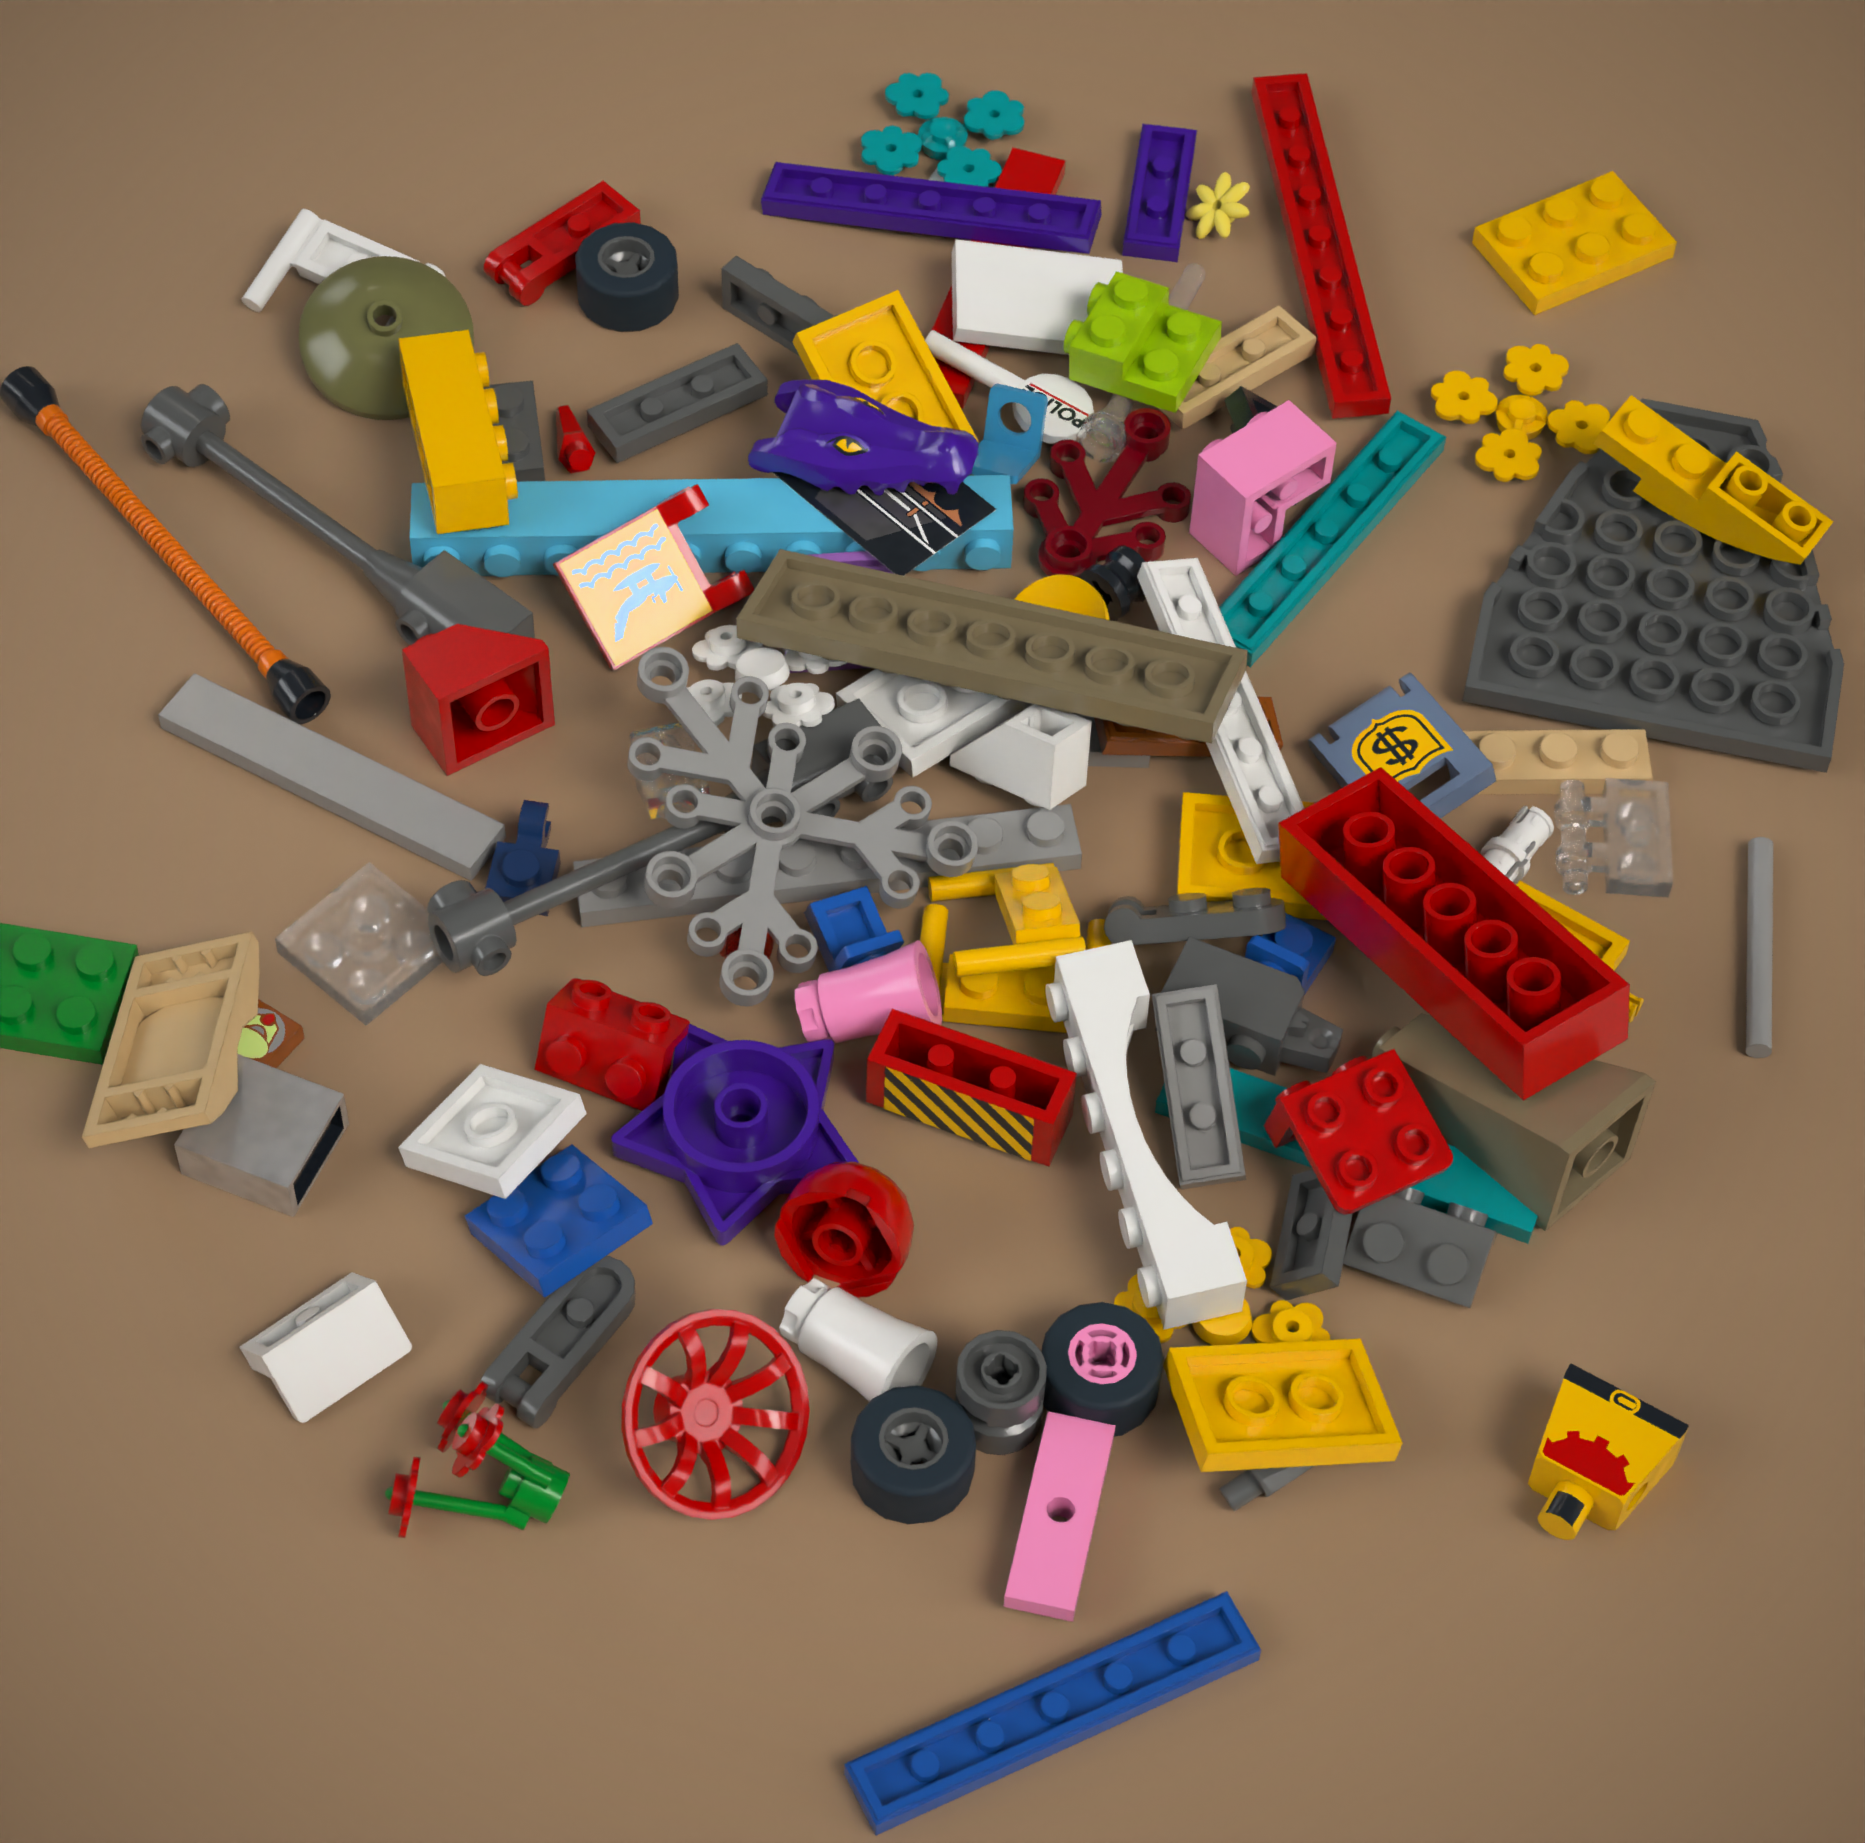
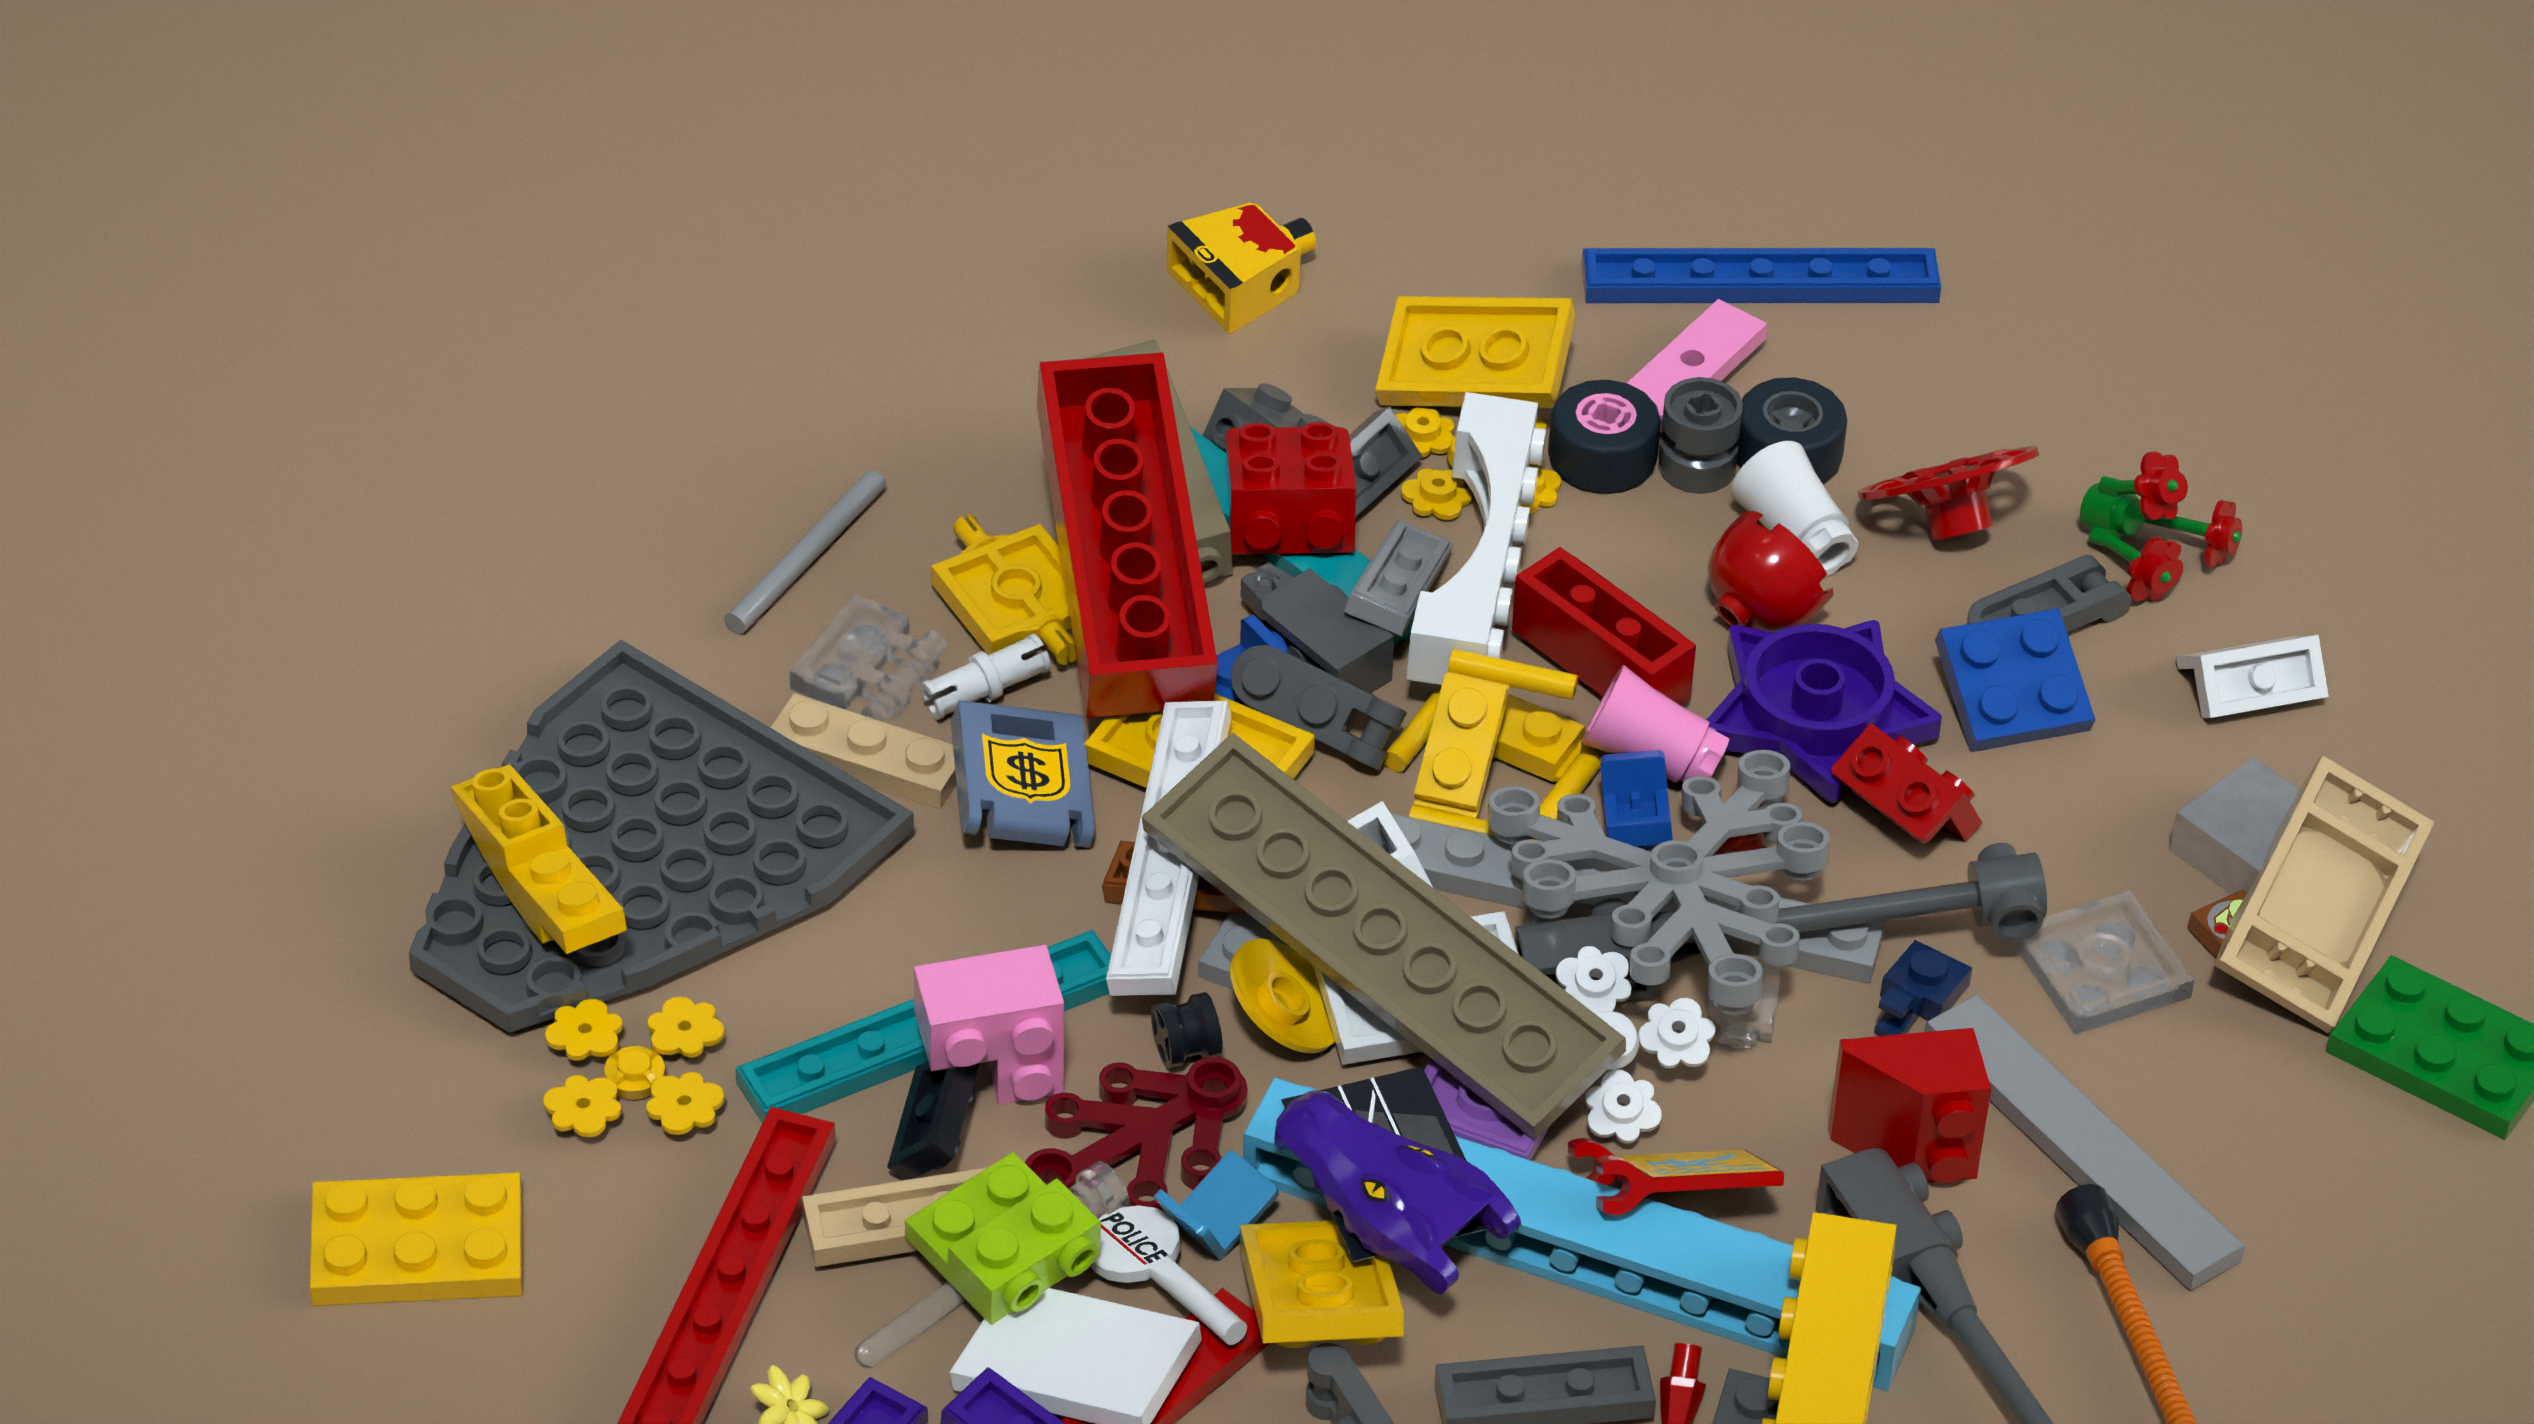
camera: 155 degrees left, 10 degrees down
white plate [398,1064,587,1199] -> none

